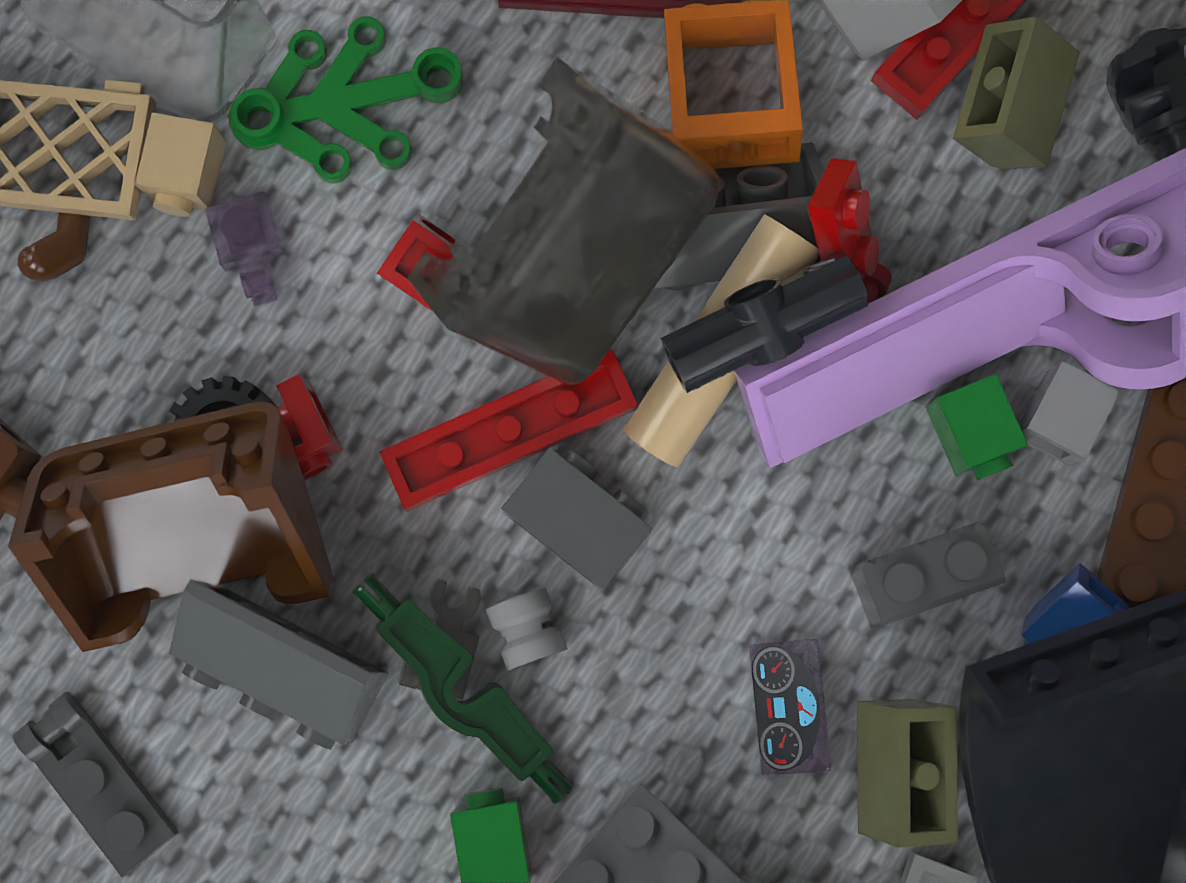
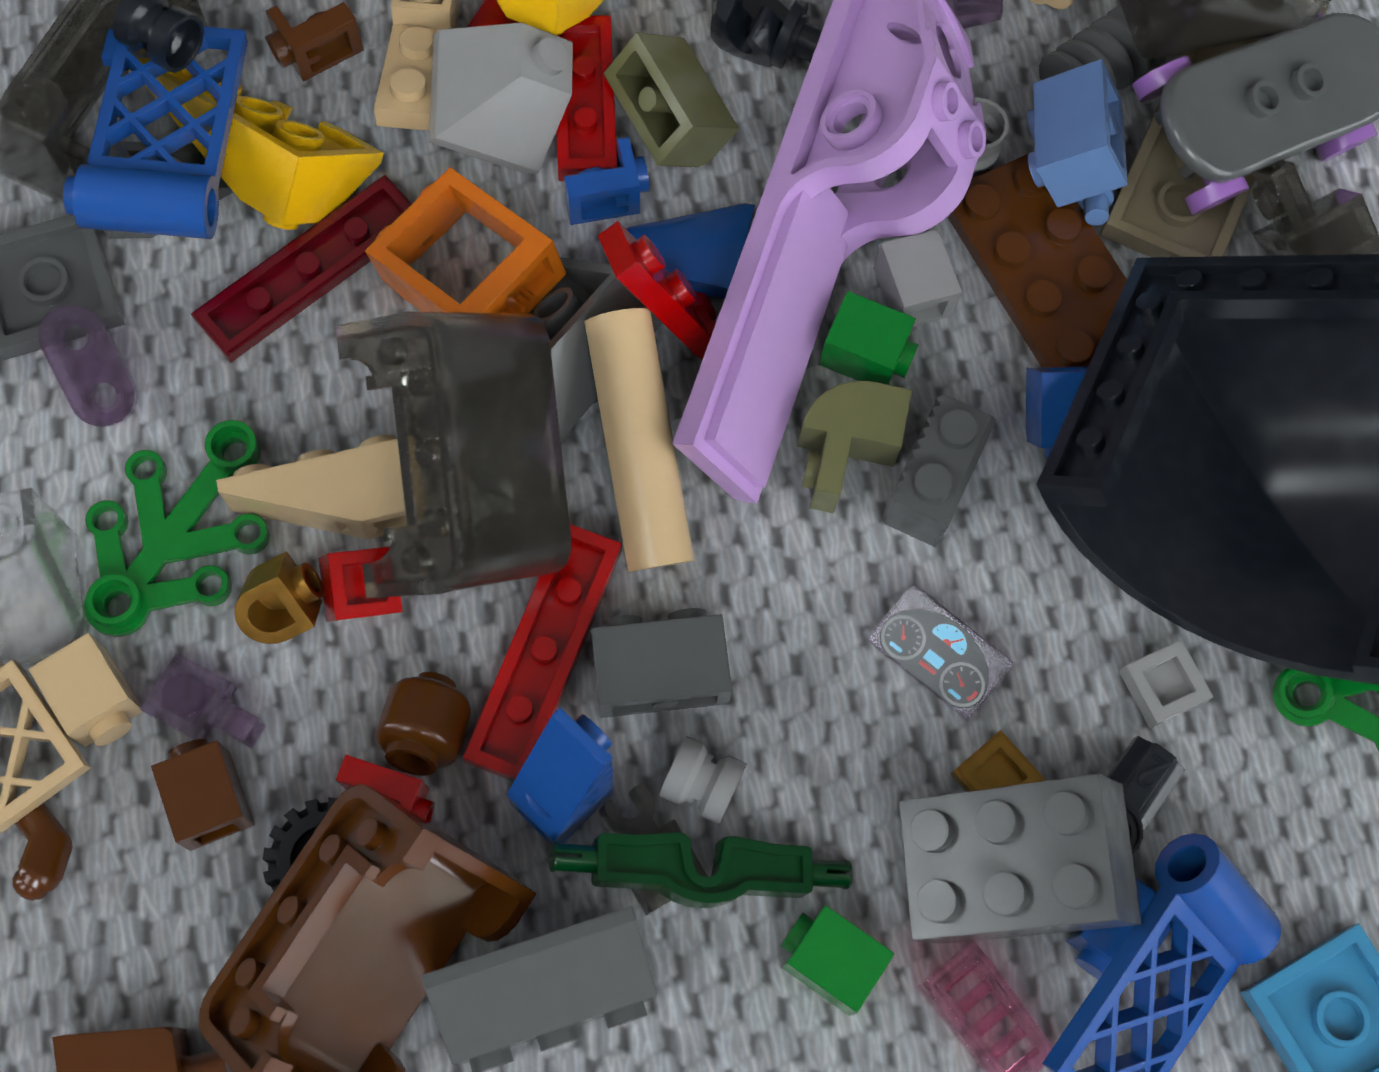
camera: 55 degrees left, 10 degrees down
black piece [661,252,868,393] -> none
olive brick [857,699,958,848] -> none
none -> reddish brown brick [151,739,255,851]
none -> tan slope [216,435,430,540]
none -> pearl gold plate [234,551,324,644]
none -> reddish brown head [375,672,472,776]
none -> blue slope [506,707,613,845]
none -> blue bracket [564,136,650,225]
none -> blue slope [627,203,755,299]
none -> olive brick [797,381,912,513]
none -> pearl gold tile [951,730,1045,792]

